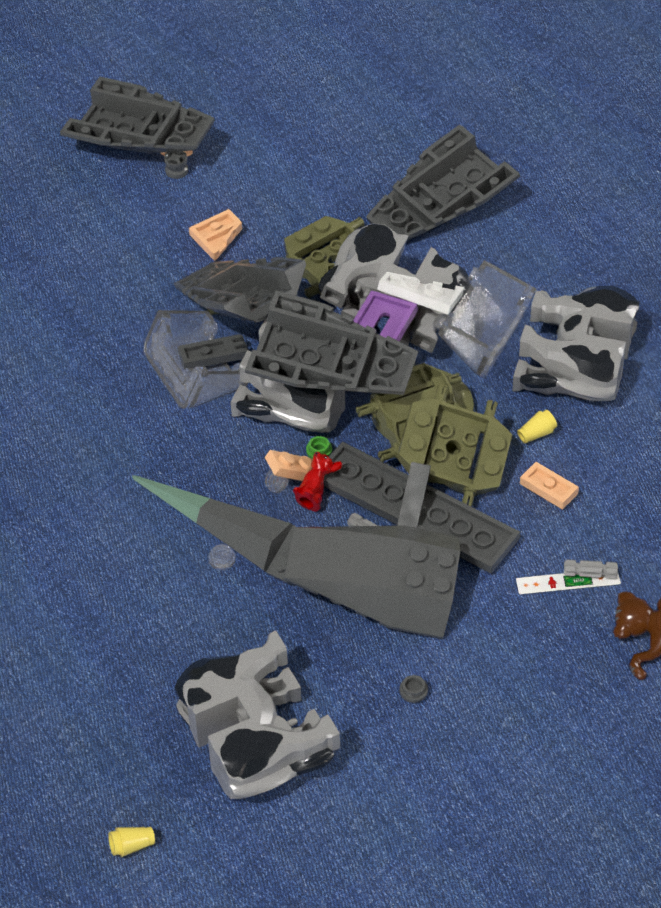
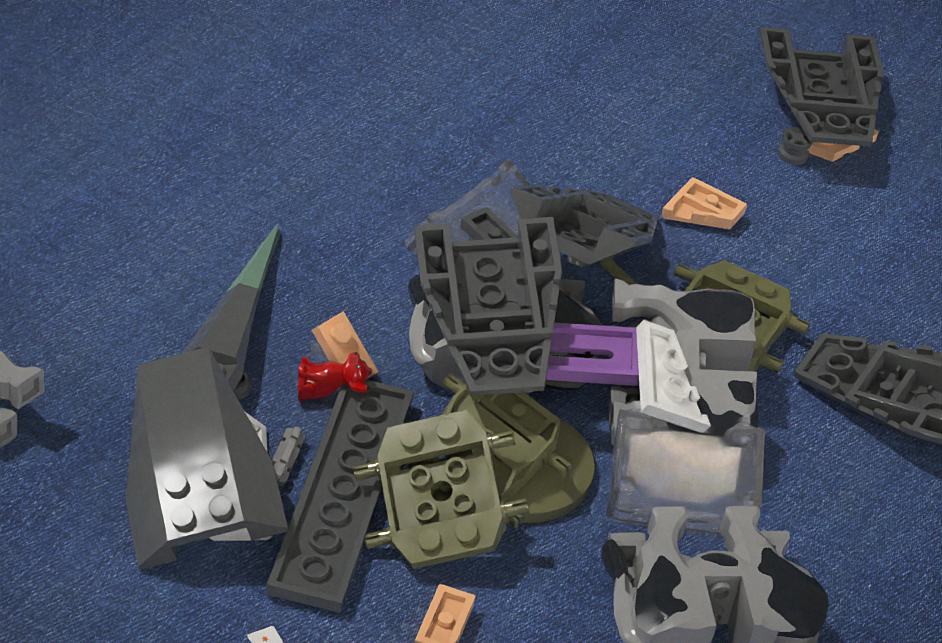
camera: 60 degrees right, 5 degrees down
clear plate [208,544,236,570] -> none
bright green plate [306,436,332,459] -> none
dark grey sticker [397,462,431,528] -> none
dark grey plate [399,675,428,703] -> none
light yellow cone [517,410,557,444] -> none

